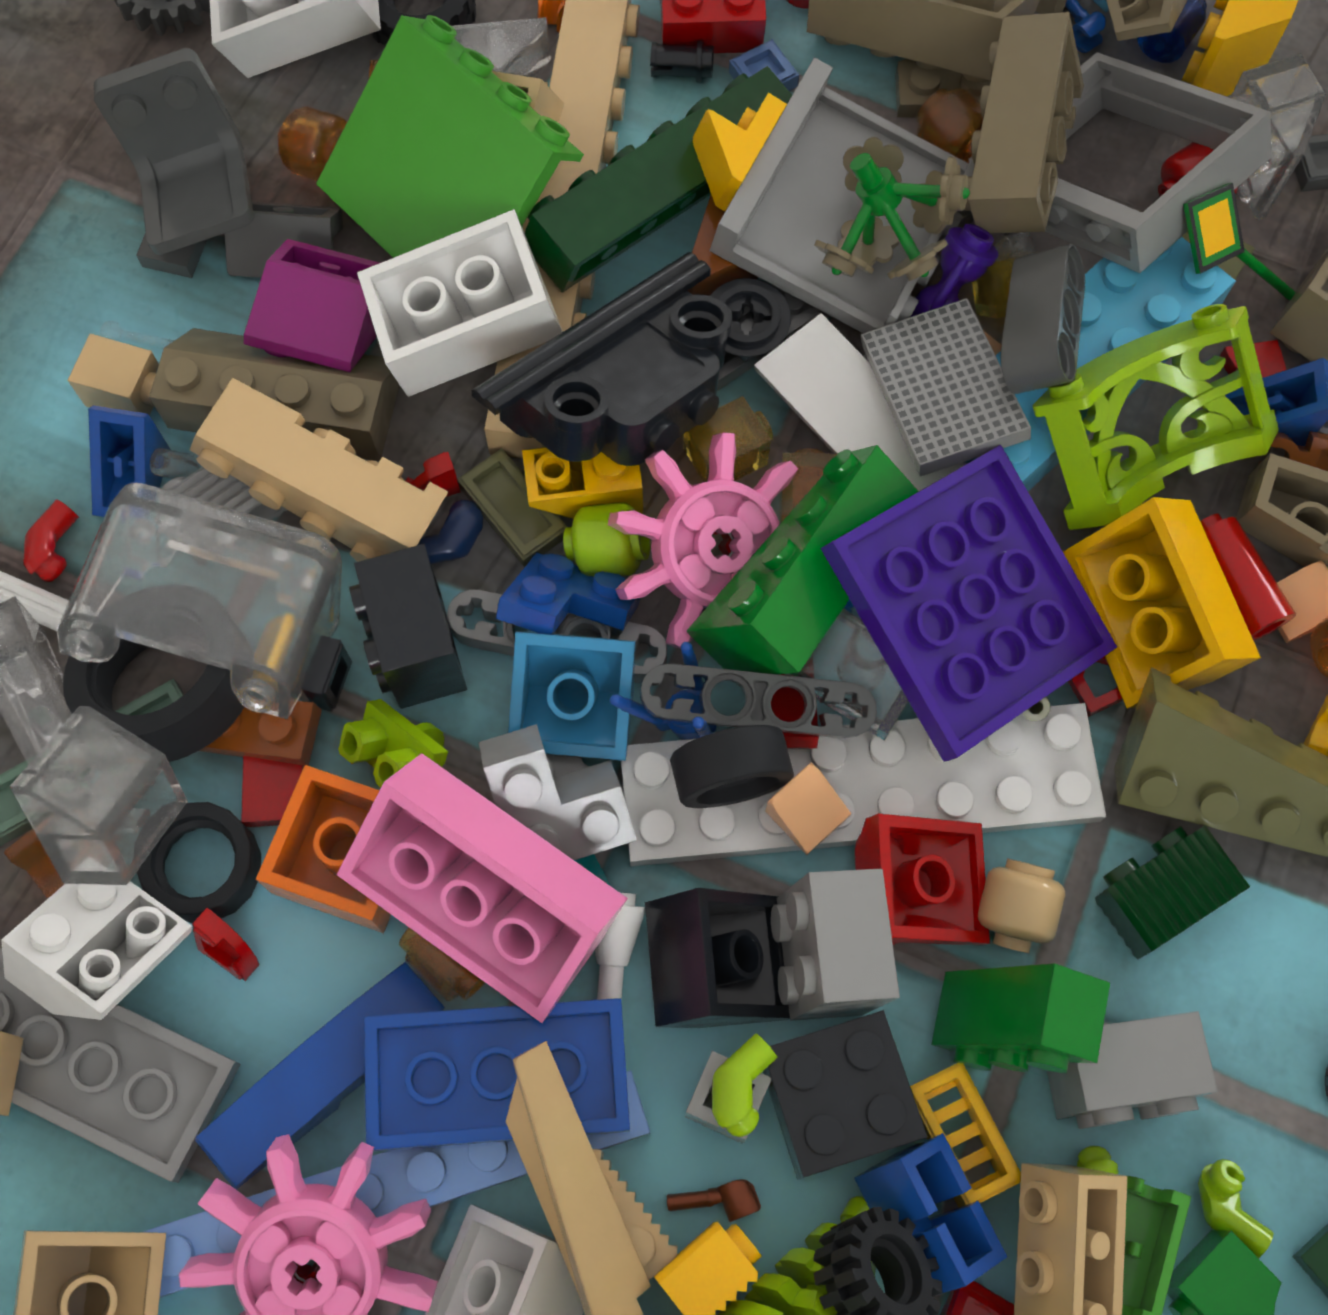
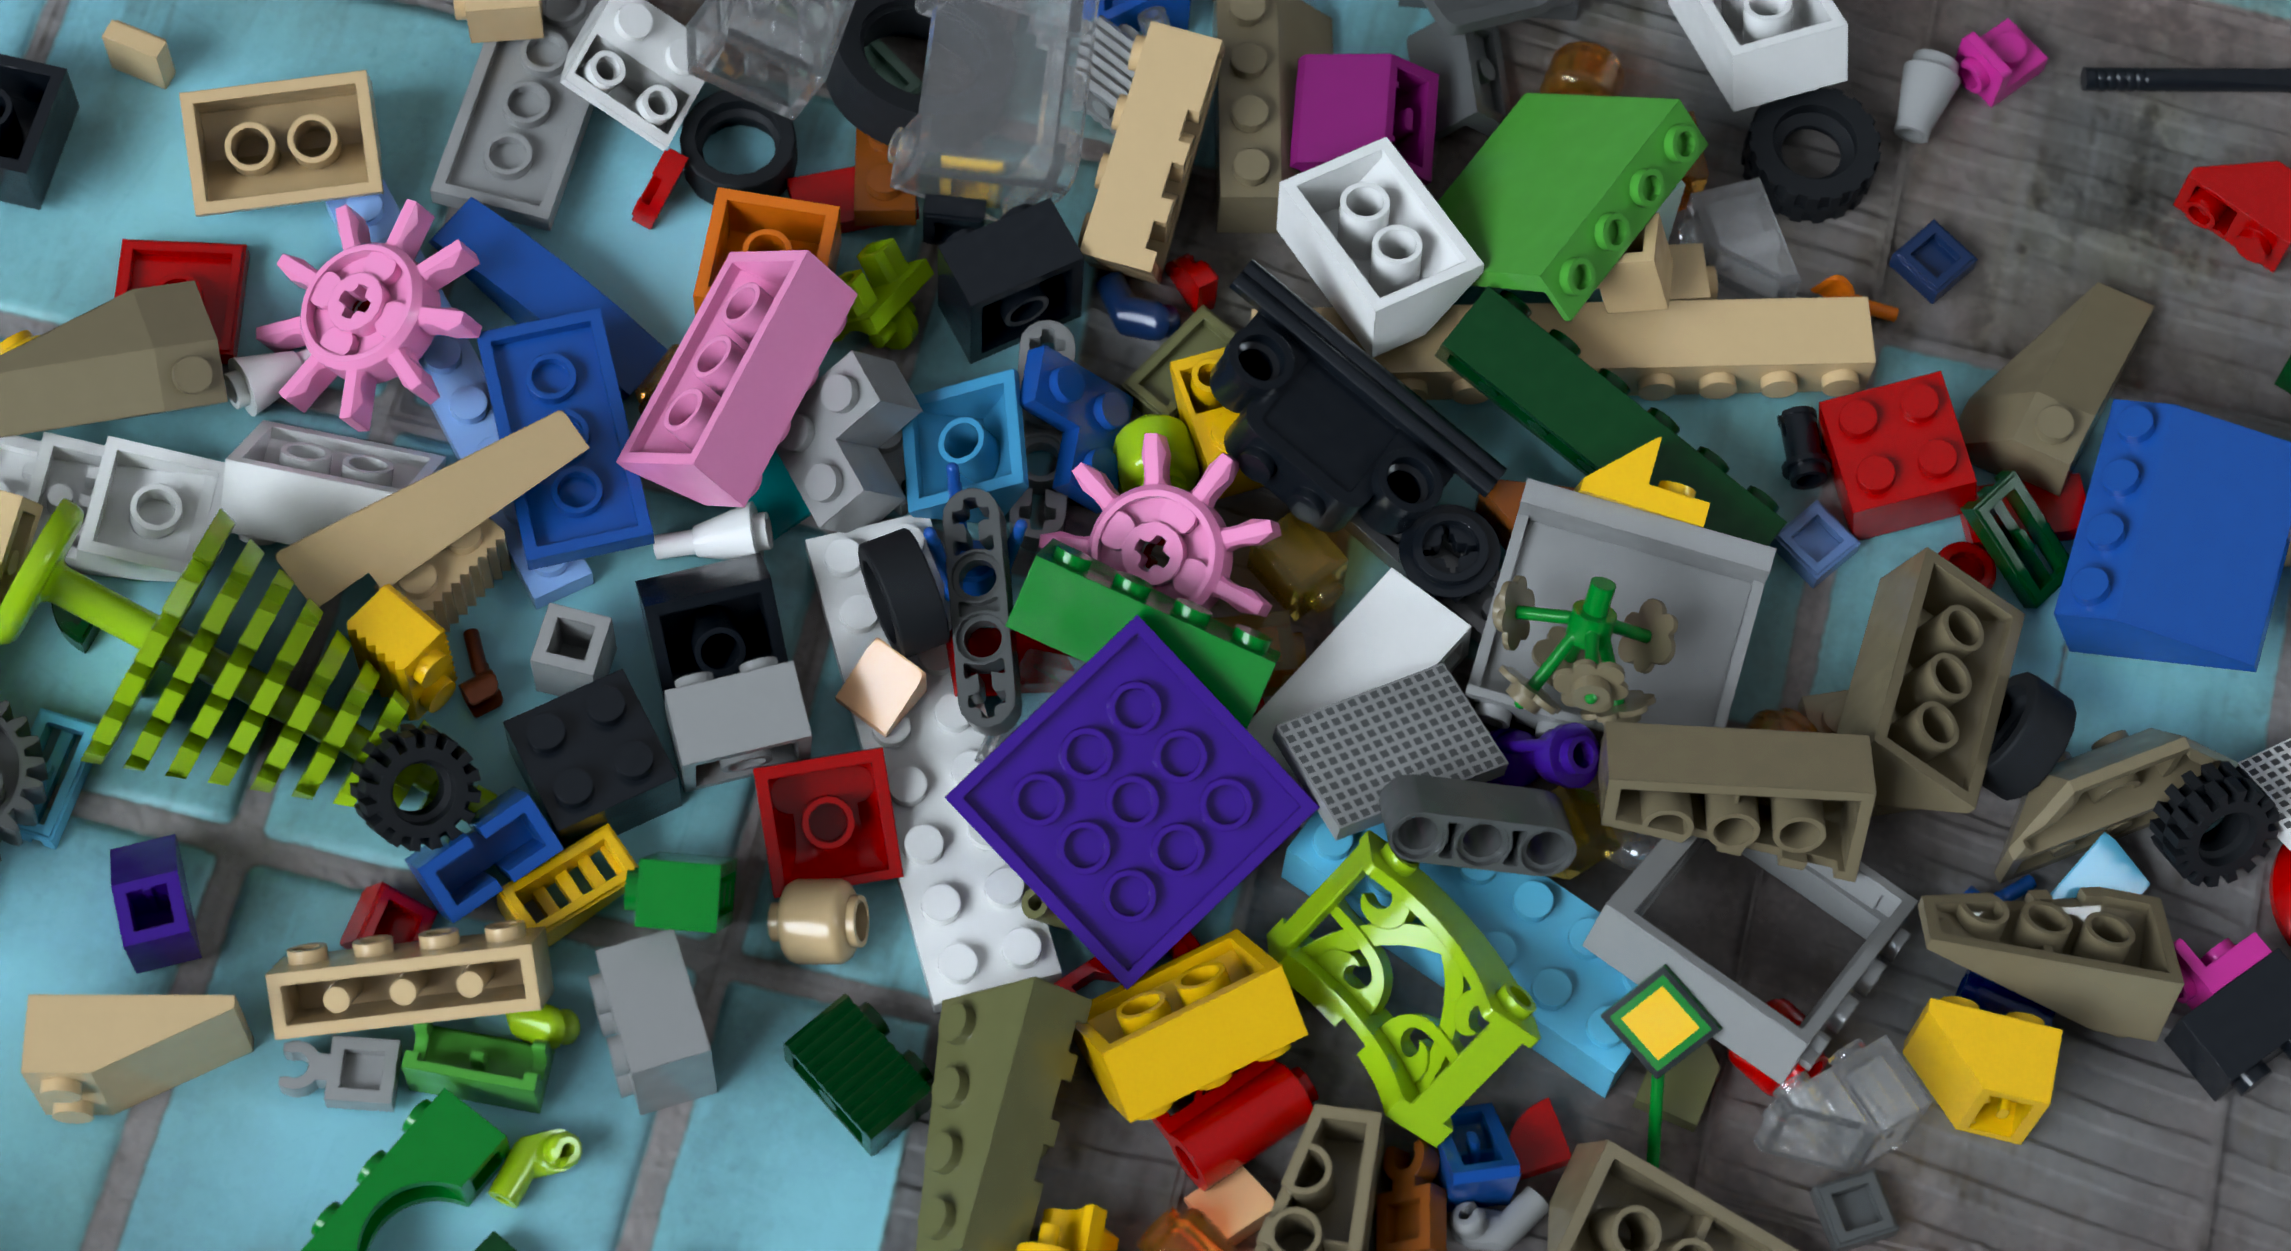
camera: 75 degrees right, 5 degrees down
lime arm [712,1033,778,1137] -> none

